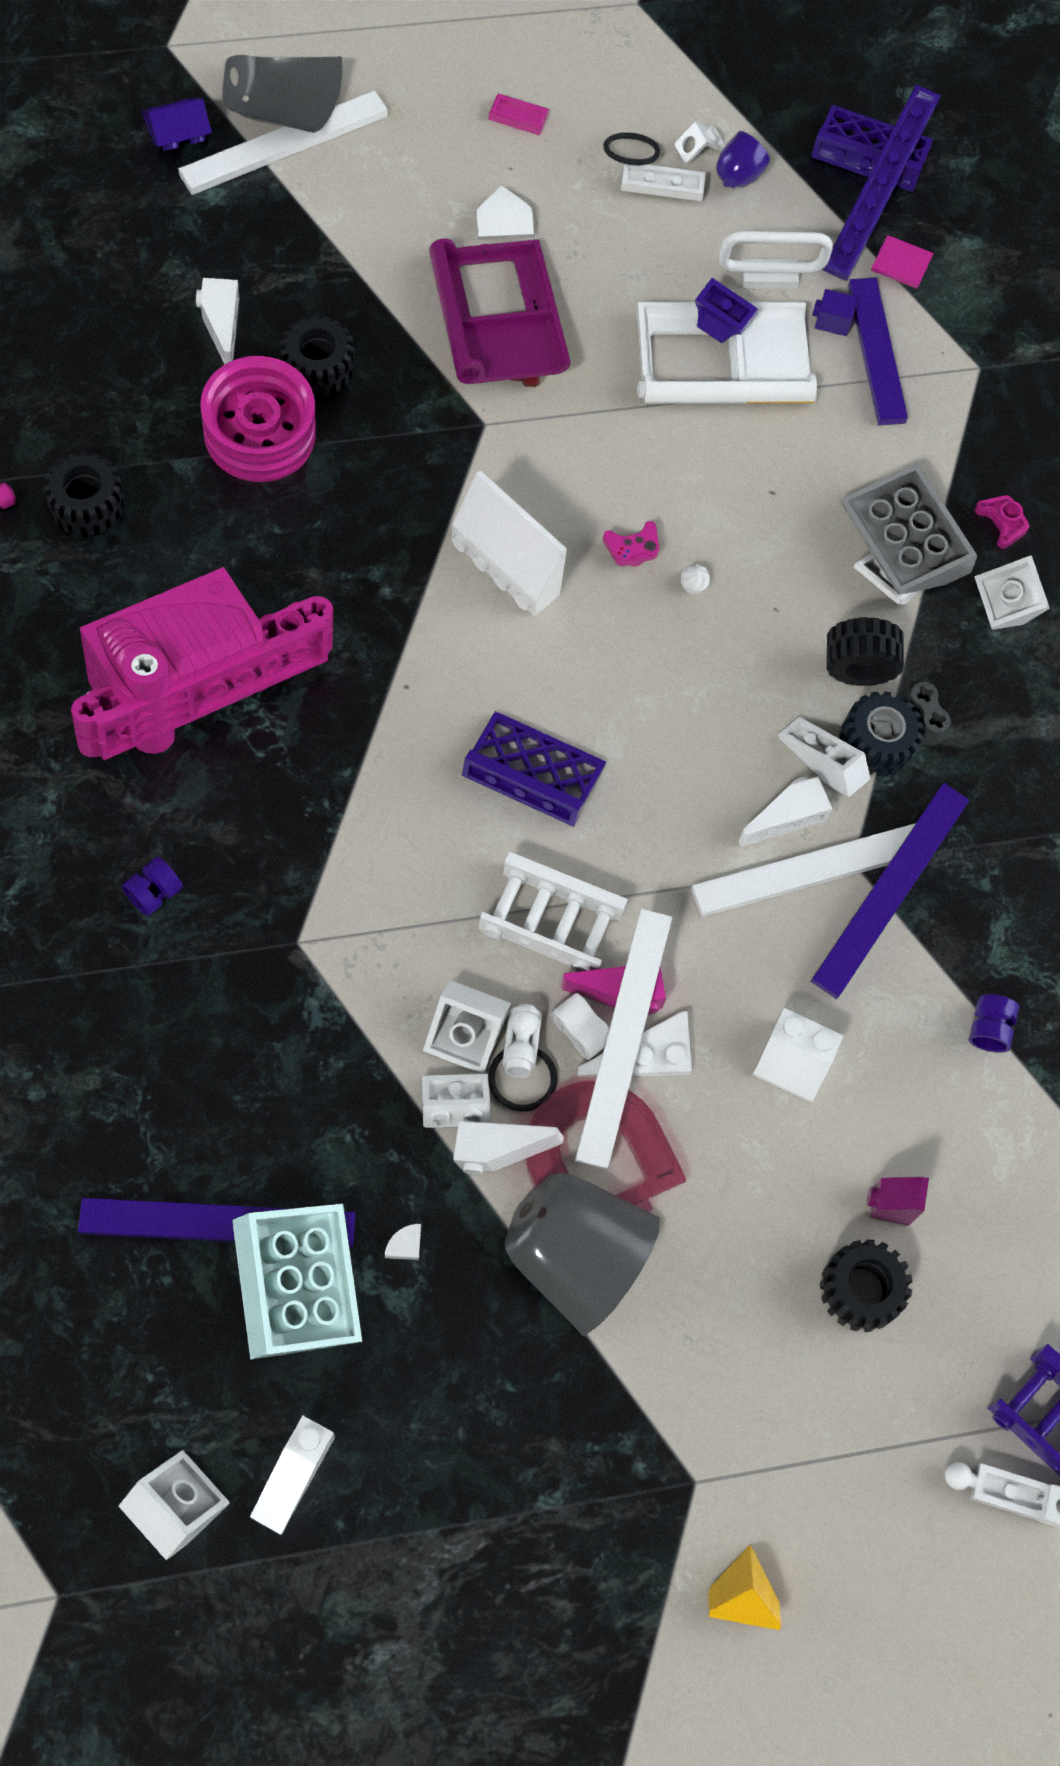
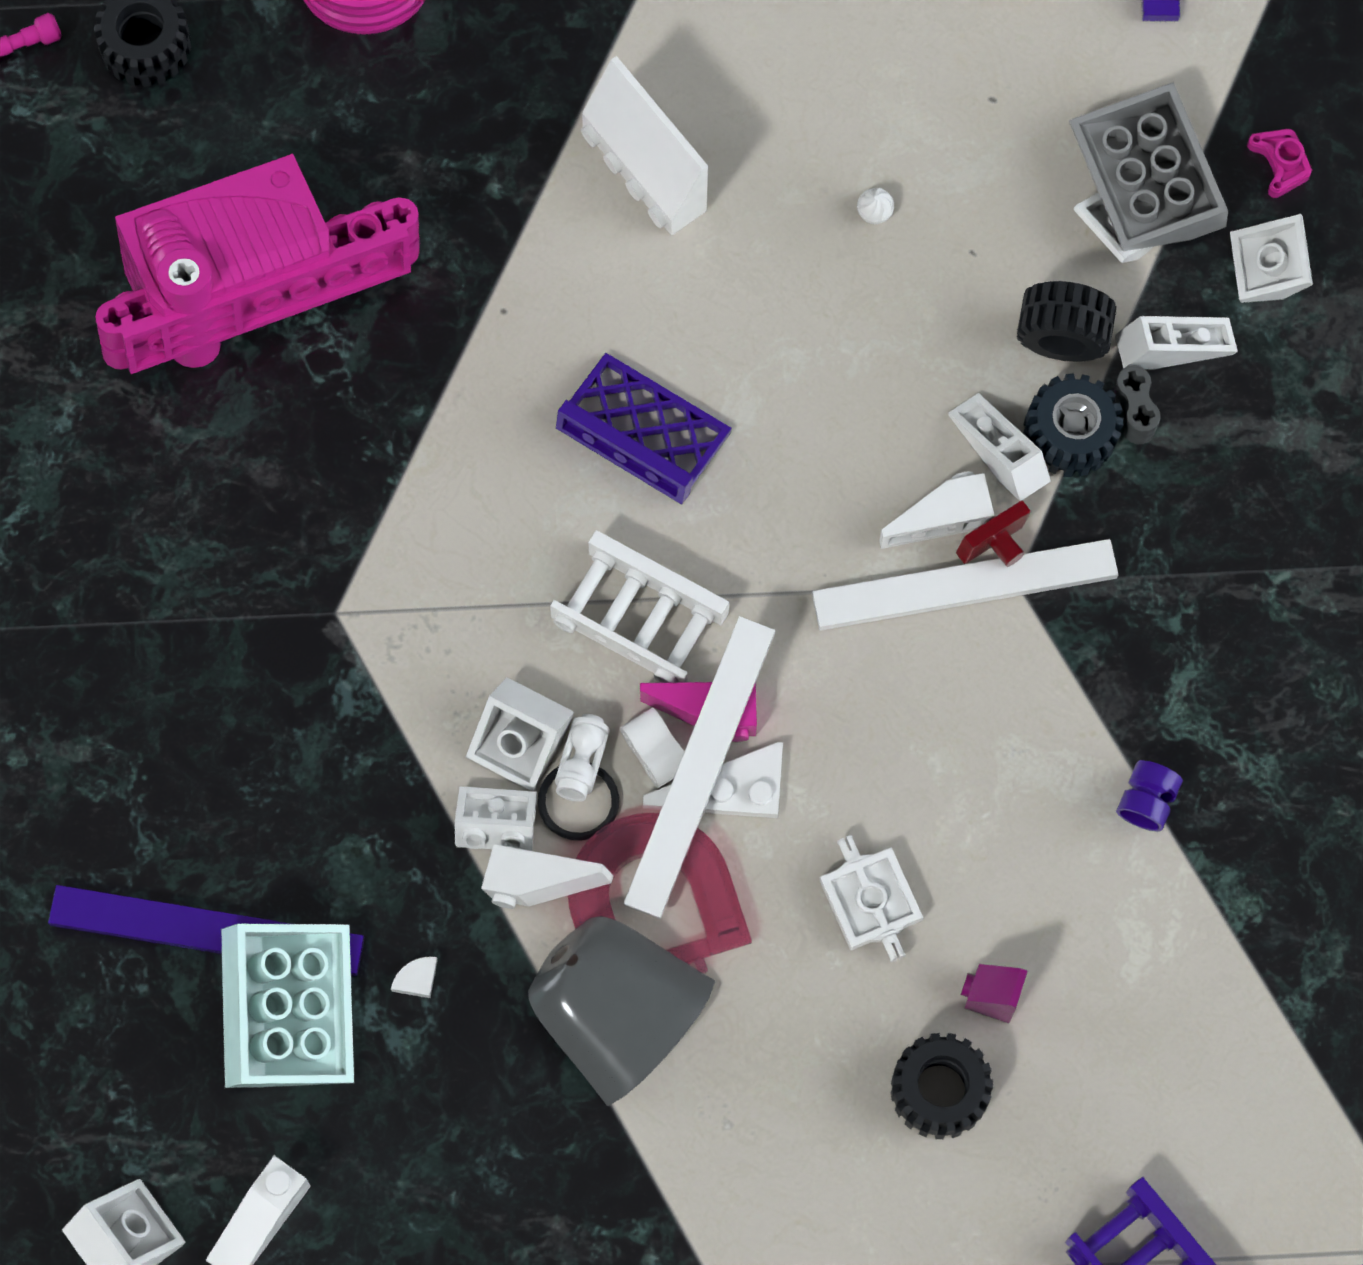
camera: 15 degrees right, 5 degrees up
dark purple wheel [121,856,183,917] -> none
dark pink piece [603,521,659,566] -> none
white slope [752,1008,844,1103] -> none
dark purple tile [810,783,969,1000] -> none
none -> white plate [819,835,923,962]
none -> dark red tile [956,500,1031,567]
none -> white slope [1115,316,1238,369]

